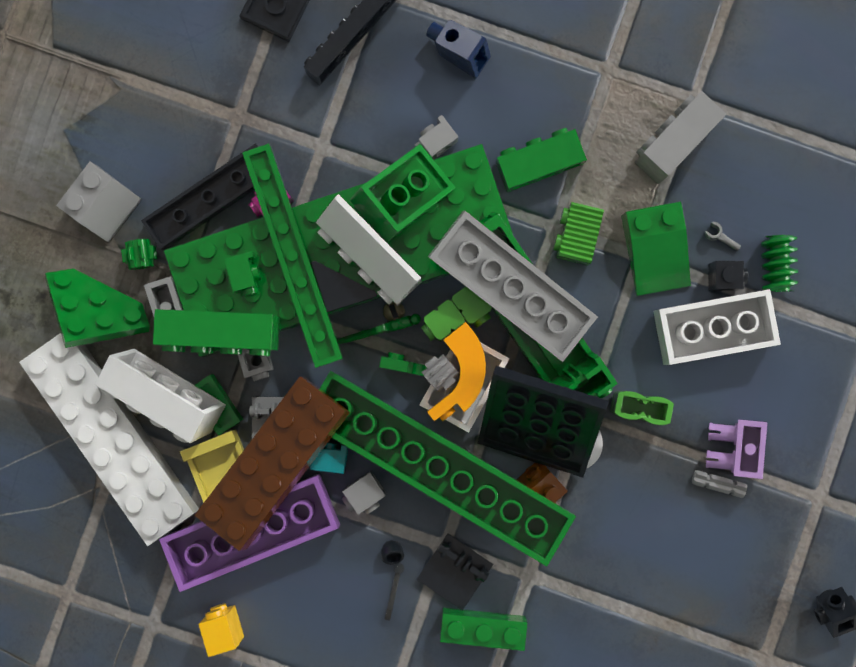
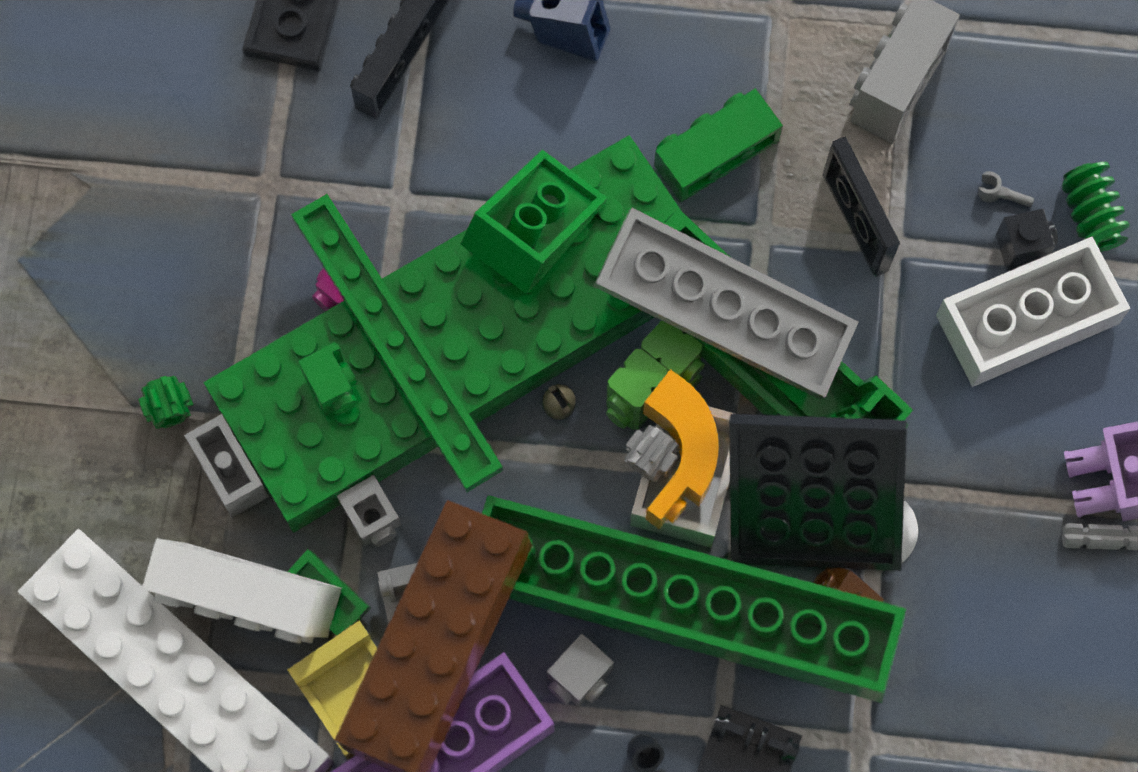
camera: 15 degrees left, 15 degrees down
green plate [45,268,150,348] -> none
light grey slope [56,161,142,242] -> none
black piece [141,143,258,251] -> none
green brick [153,309,280,356] -> none
teal brick [310,442,348,474] -> none
black tile [311,261,377,312] -> none
white slope [316,194,422,306] -> none
green piece [337,314,421,344] -> none
green plate [379,352,427,376] -> none
light grey brick [414,115,458,160] -> none
bright green brick [553,202,604,265] -> none
bright green brick [610,391,674,425] -> none
green slope [621,202,691,296] -> none
none -> black tile [822,136,900,276]

